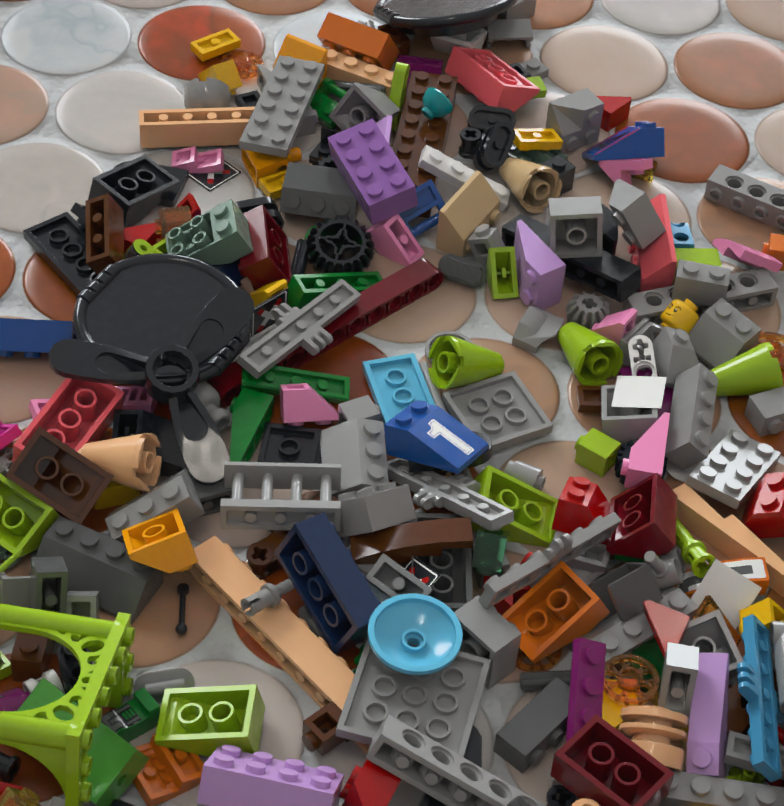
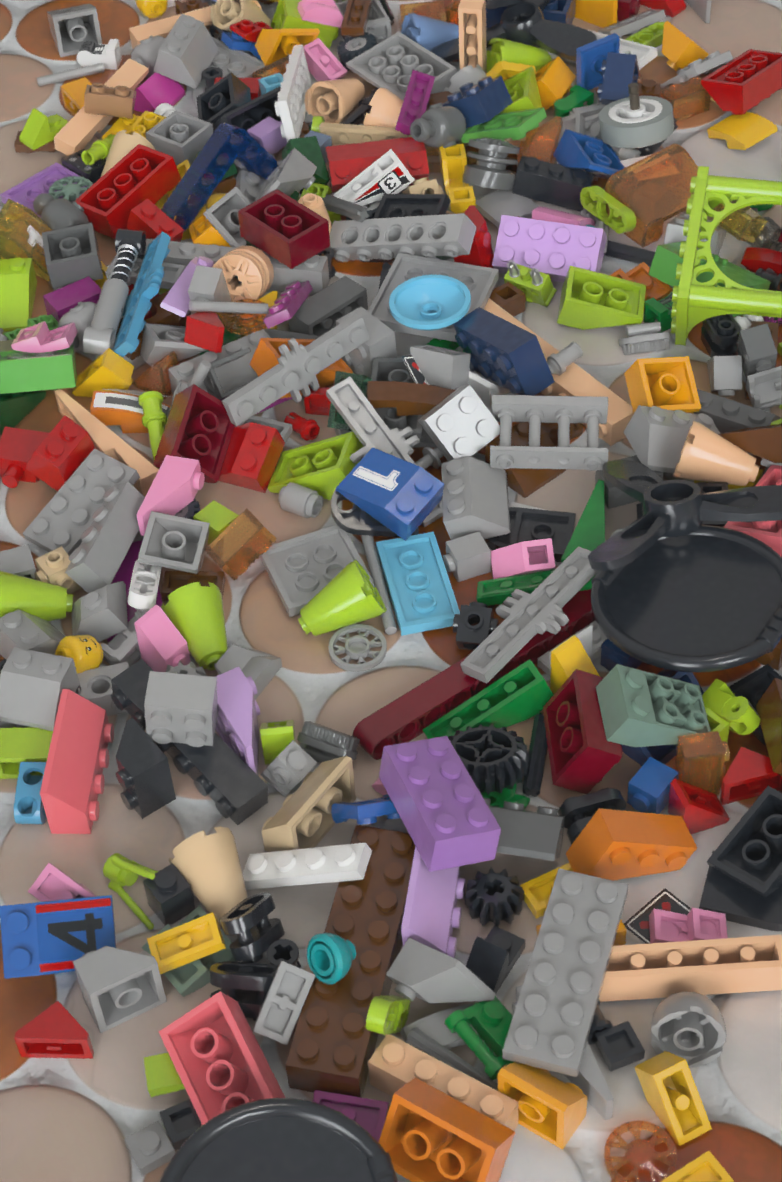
camera: 170 degrees left, 0 degrees up
light grey slope [609,179,666,249] -> none
white sticker [611,376,667,409] -> none
none -> tan brick [35,546,81,594]
none -> lime plant [103,853,158,930]
none -> light grey bar [189,300,269,314]
none -> clear orange brick [205,508,276,580]
none -> light grey hinge [252,961,315,1045]
none -> black brick [453,602,499,651]
none -> lime piece [503,260,557,307]
none -> orange wedge [565,808,697,881]

